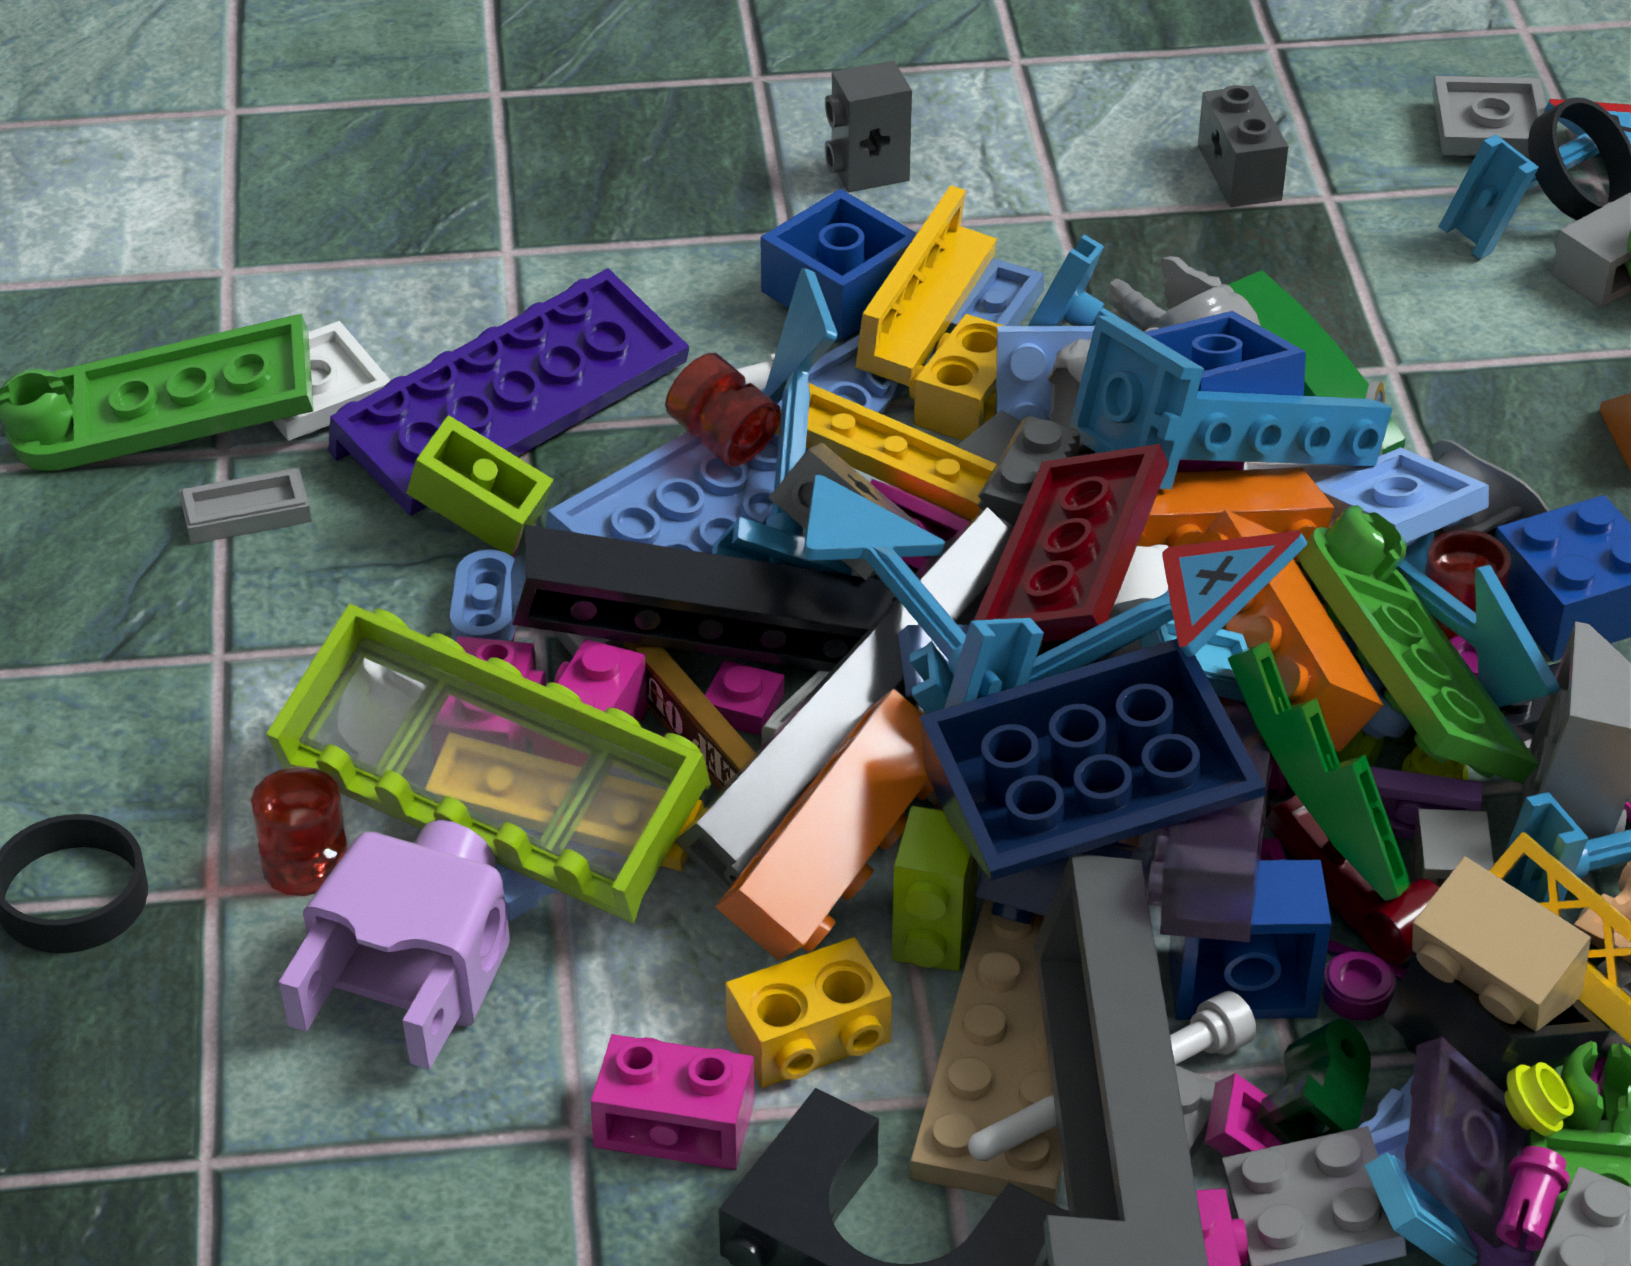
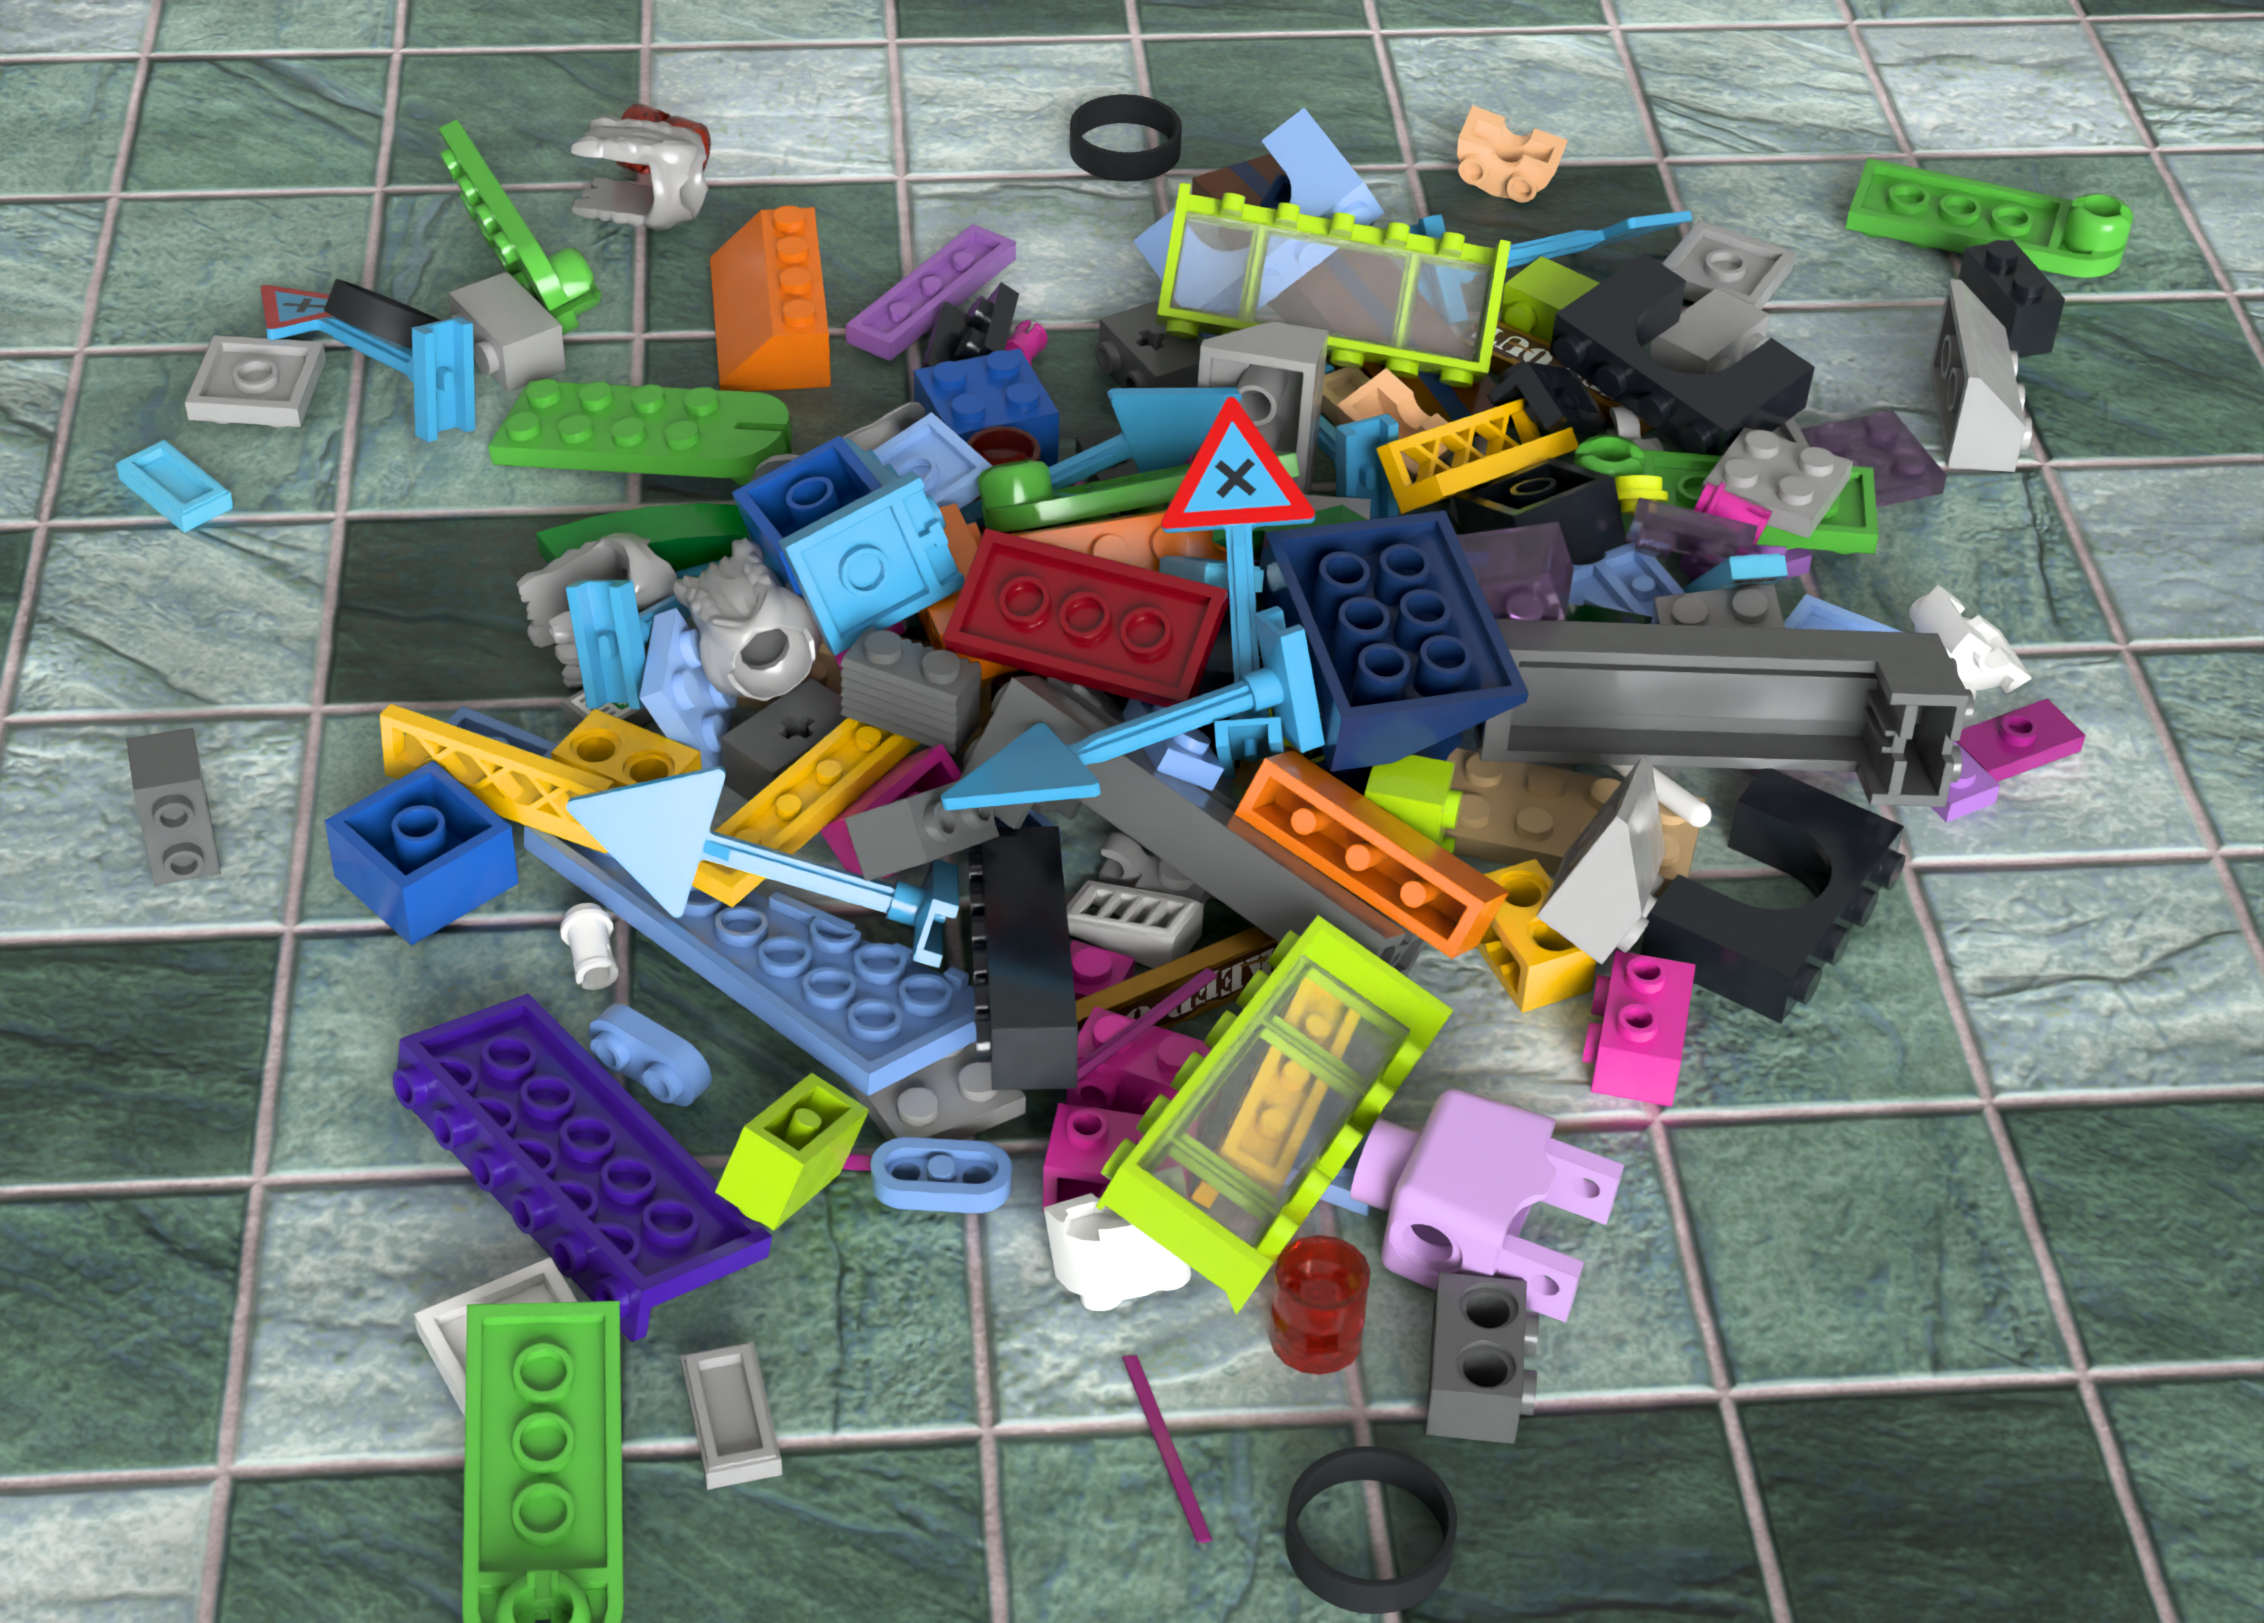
camera: 90 degrees left, 0 degrees up
clear red wheel [665,353,781,467] -> none
dark grey brick [1198,85,1289,207] -> none
tan slope [1412,856,1591,1032] -> none
none -> medium azure tile [116,440,233,533]
none -> bright green plate [488,379,793,487]
none -> medium blue plate [589,1004,712,1106]
none -> magenta piece [1066,968,1218,1090]
none -> magenta piece [1122,1355,1212,1543]
none -> dark grey brick [1425,1272,1539,1444]
none -> slope [1536,757,1666,965]

